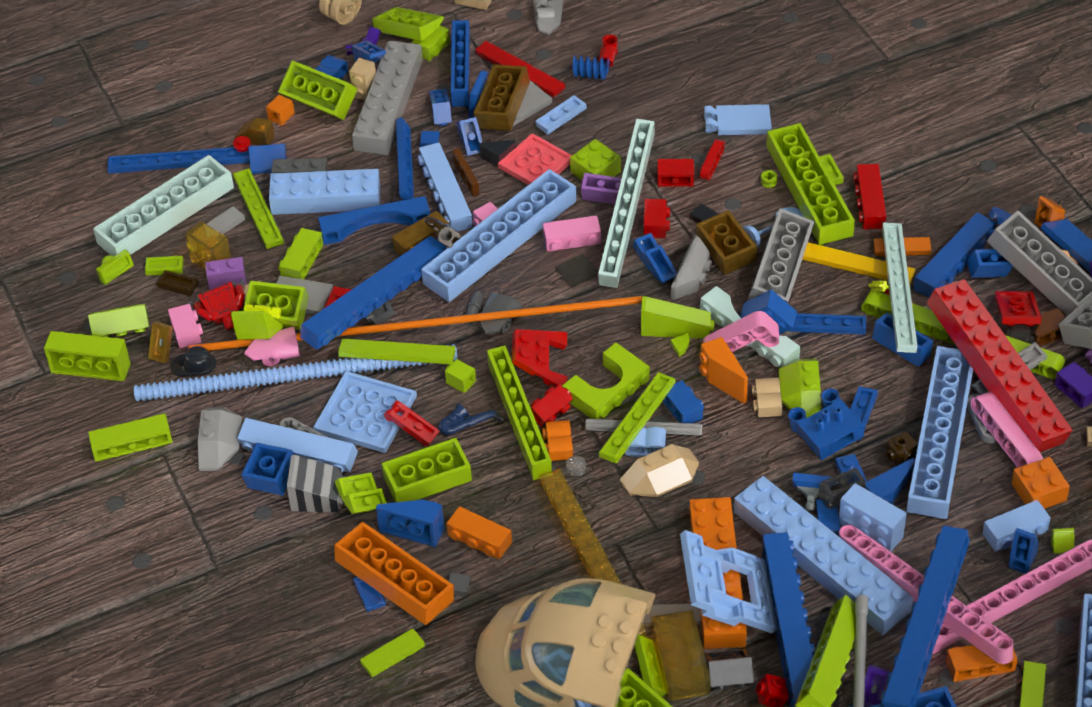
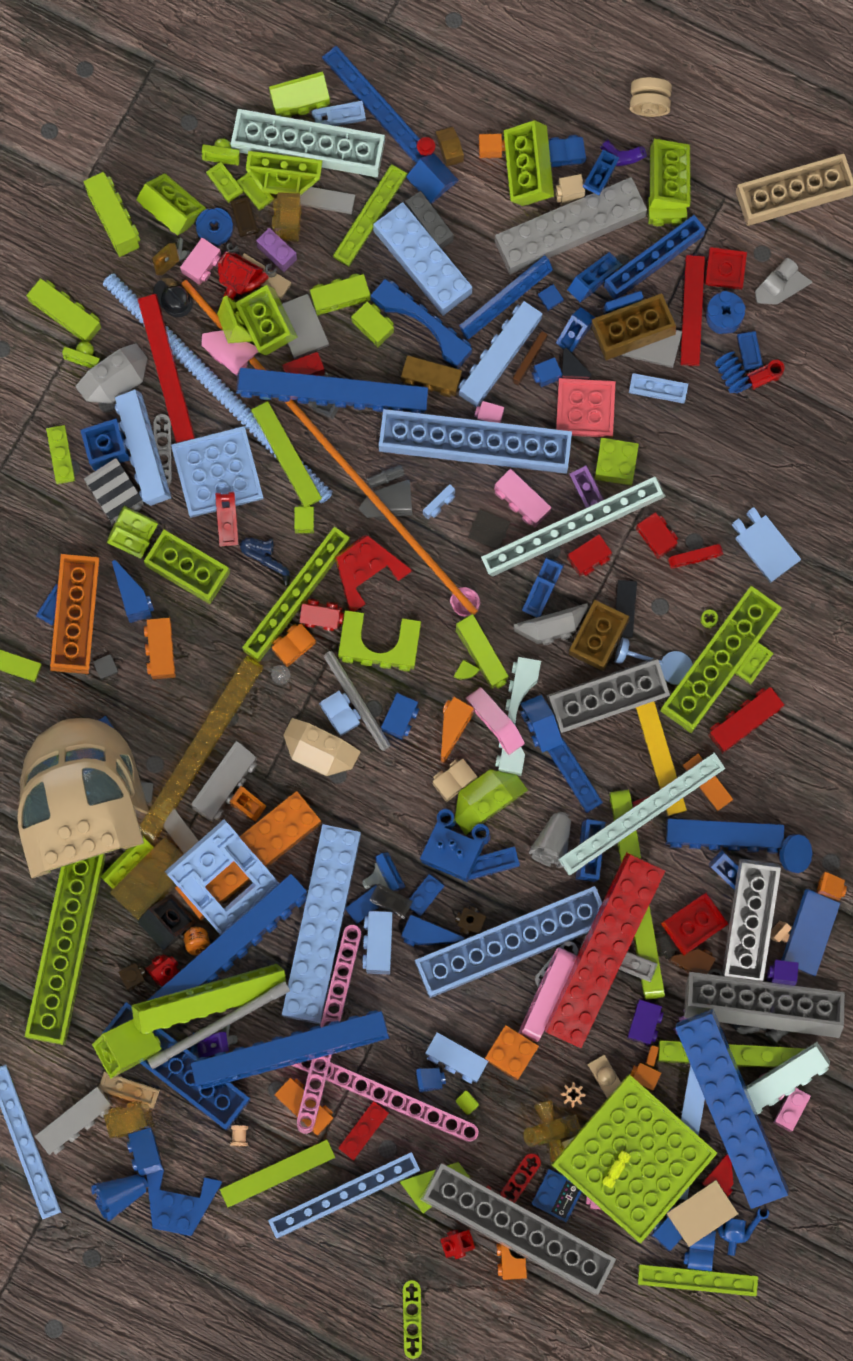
camera: 50 degrees right, 30 degrees up
neon yellow axle [244,304,281,319] -> none
dark brown animal [425,217,461,248] -> none
lime tile [599,372,675,464] -> none
neon yellow axle [868,281,889,292] -> none
none -> lime plate [46,425,75,484]
none -> lime tile [62,341,101,368]
none -> red tile [138,294,196,443]
none -> orange head [183,926,211,956]
none -> light grey slope [191,741,257,823]
none -> blue plate [196,208,233,247]
none -> lime plate [206,162,243,203]
none -> orange slope [230,786,266,822]
none -> lime wedge [246,151,323,197]
none -> lime slope [269,71,330,118]
none -> light blue plate [311,101,366,126]
none -> red plate [338,1101,389,1161]
none -> lime brick [351,302,394,347]
none -> light blue plate [423,484,455,519]
none -> bright pink hair [450,587,480,617]
none -> light grey cone [529,812,571,868]
none -> blue brick [532,357,562,387]
none -> red plate [705,247,747,290]
none -> blue brick [706,291,745,334]
none -> blue tile [737,331,763,371]

